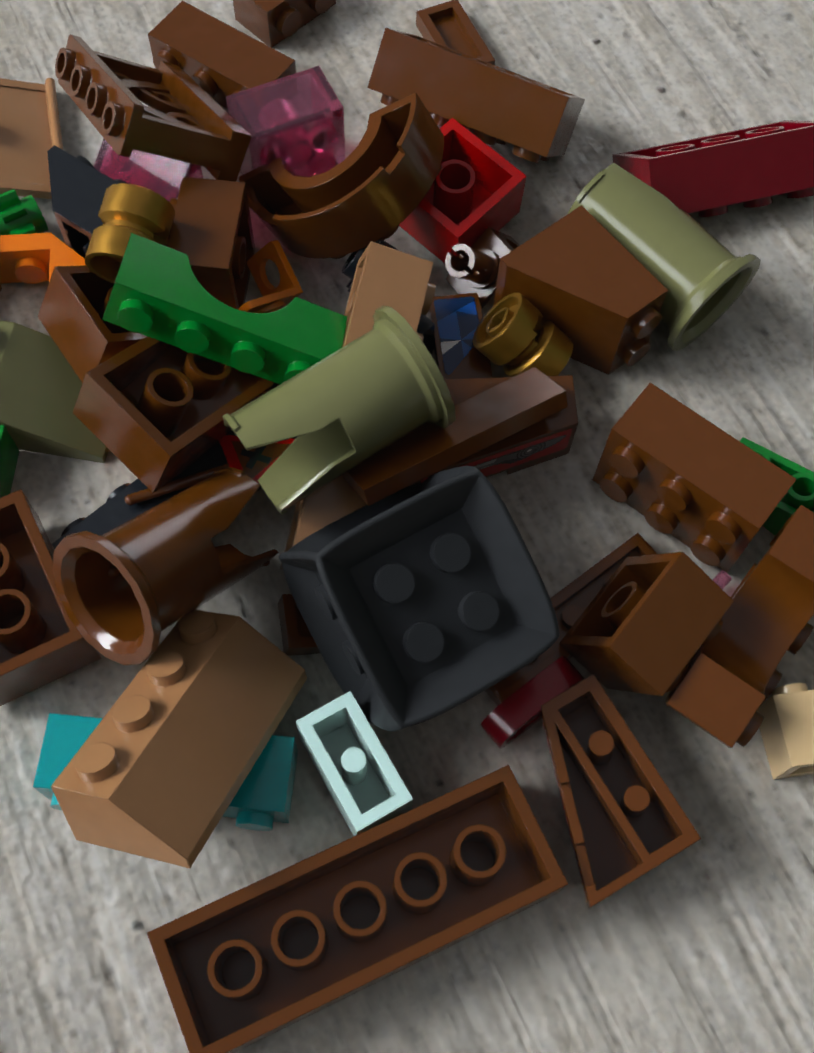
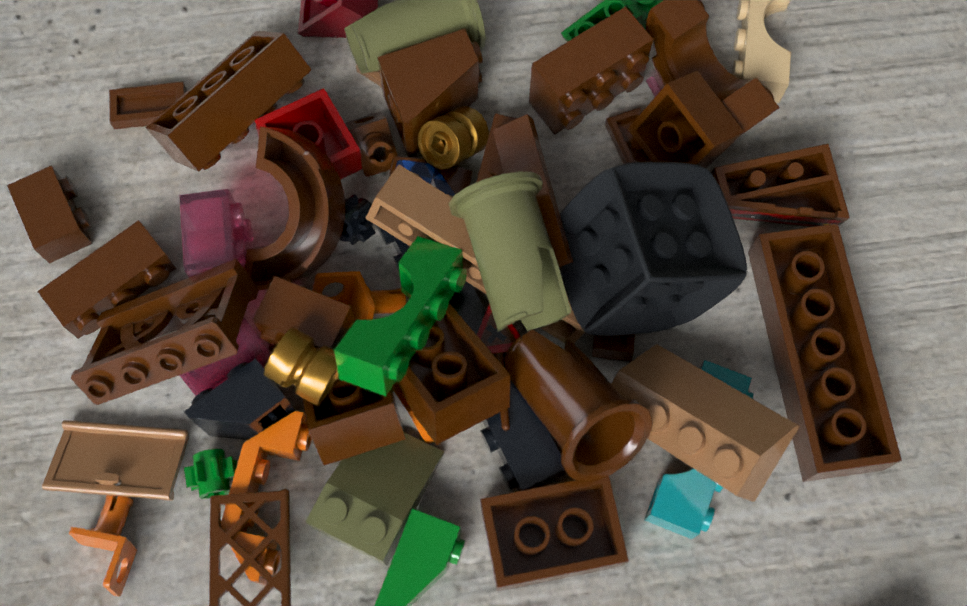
camera: 70 degrees left, 5 degrees up
light aqua brick [296,691,413,836] -> none

